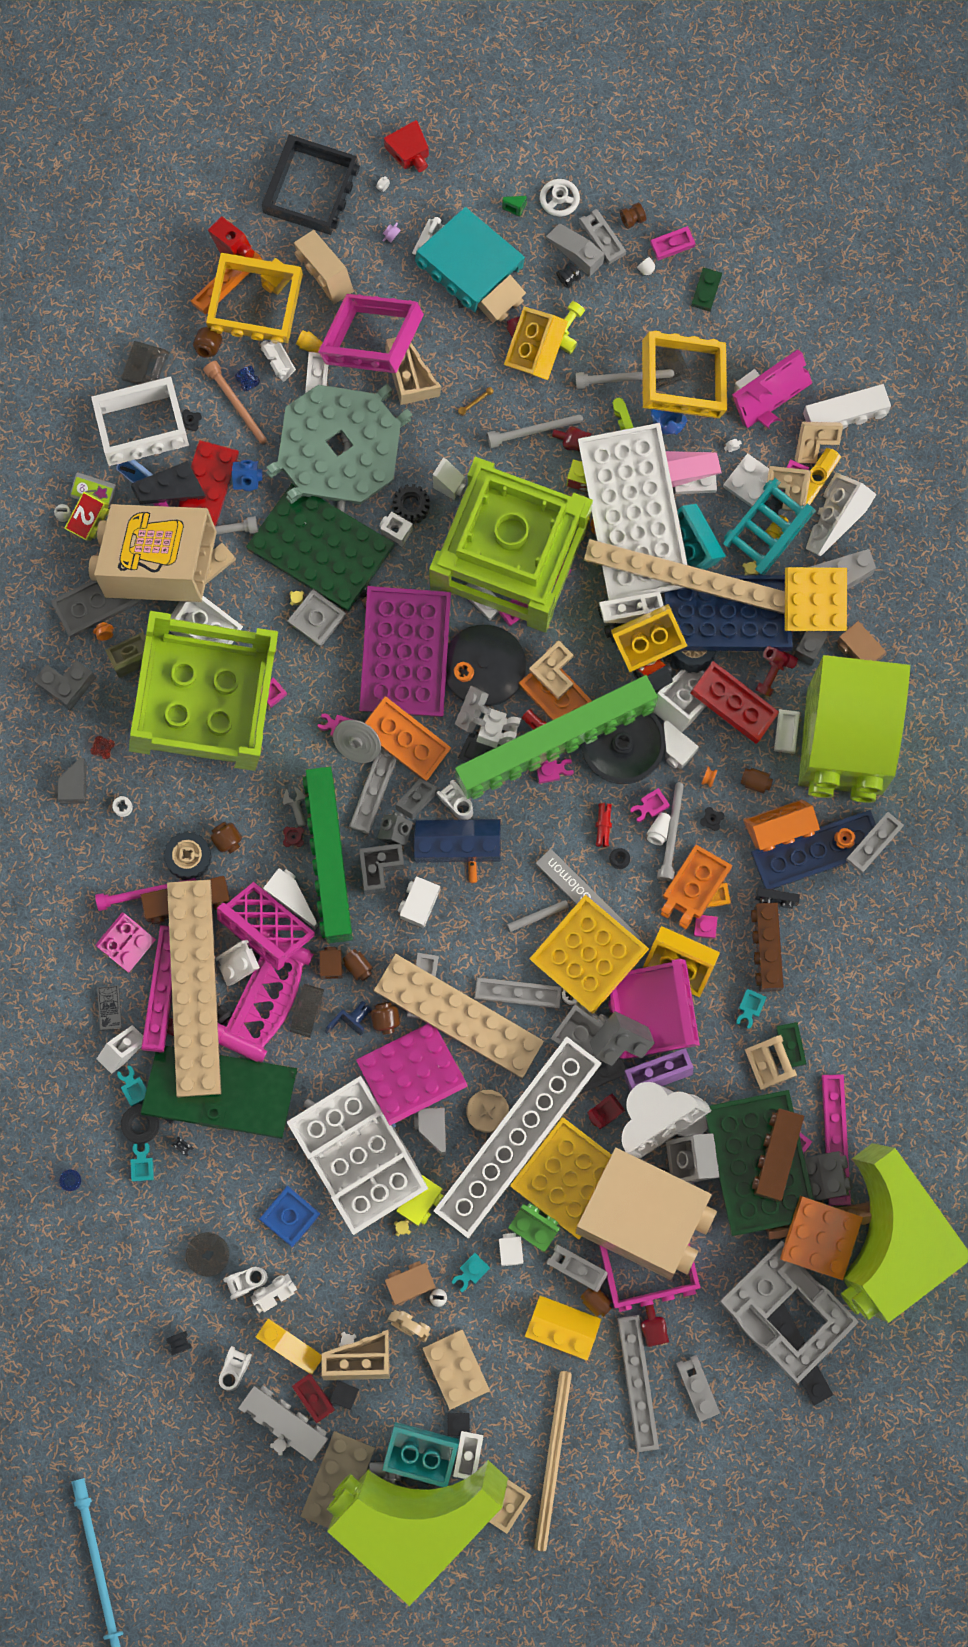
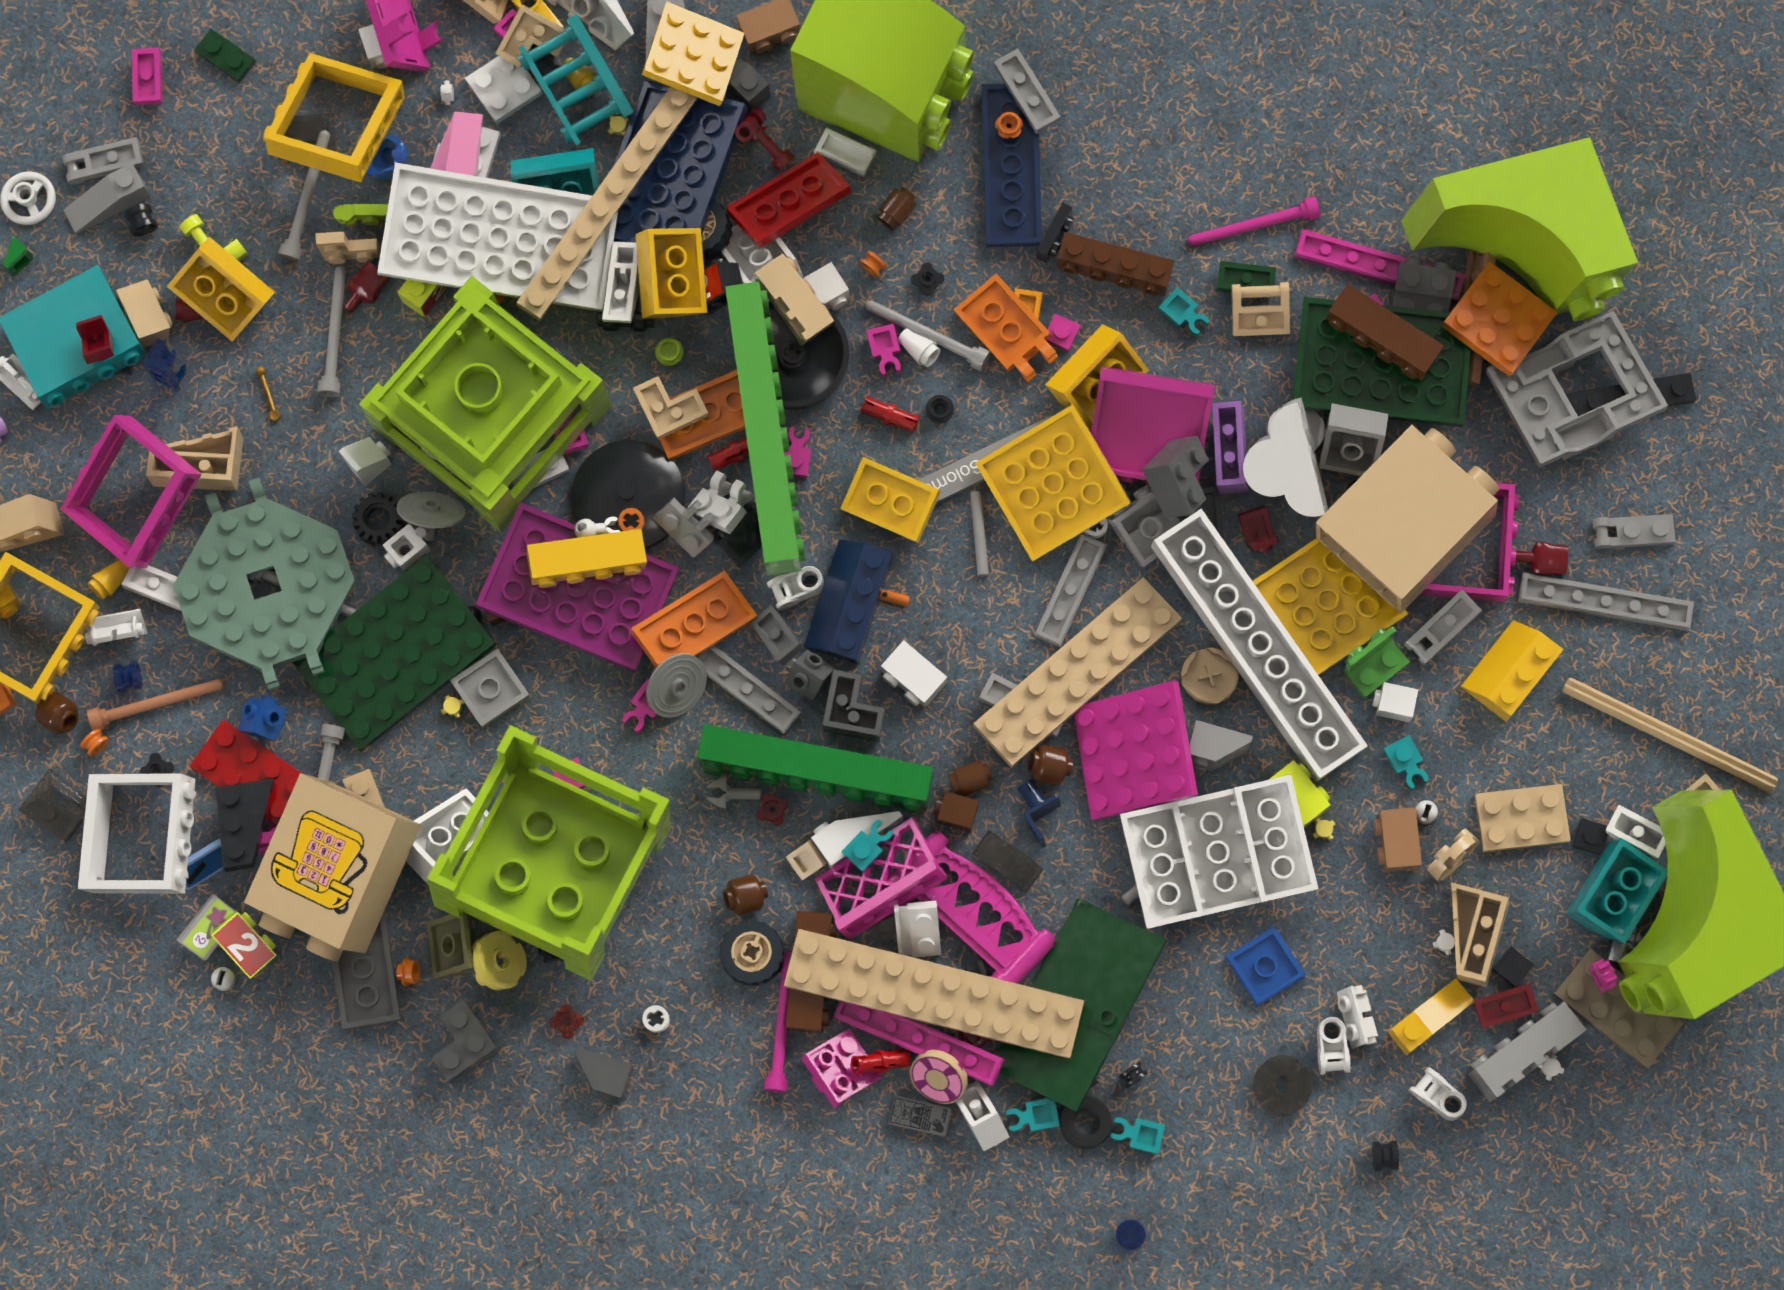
camera: 65 degrees left, 0 degrees up
reddish brown brick [580,1288,612,1317] -> none
reddish brown wheel [619,202,646,229] -> none
white hinge [637,257,655,275] -> none
orange slope [743,799,820,851] -> none
none -> dark red bracket [76,315,114,365]
none -> orange bush [80,729,109,757]
none -> clear blue hinge [142,338,187,392]
none -> tan plate [316,232,381,264]
none -> light grey shield [396,492,465,541]
none -> light yellow plate [472,931,527,990]
none -> yellow brick [526,529,647,588]
none -> white arm [574,517,620,538]
none -> lime plate [655,338,684,366]
none -> tan wedge [753,253,834,346]
none -> tan plate [786,839,827,880]
none -> yellow plate [840,457,941,543]
none -> teal plate [841,819,893,873]
none -> red pin [850,1049,910,1075]
none -> tile [910,1050,968,1104]
none -> dark pink piece [1187,196,1321,246]
none -> dark pink plate [1588,959,1618,994]

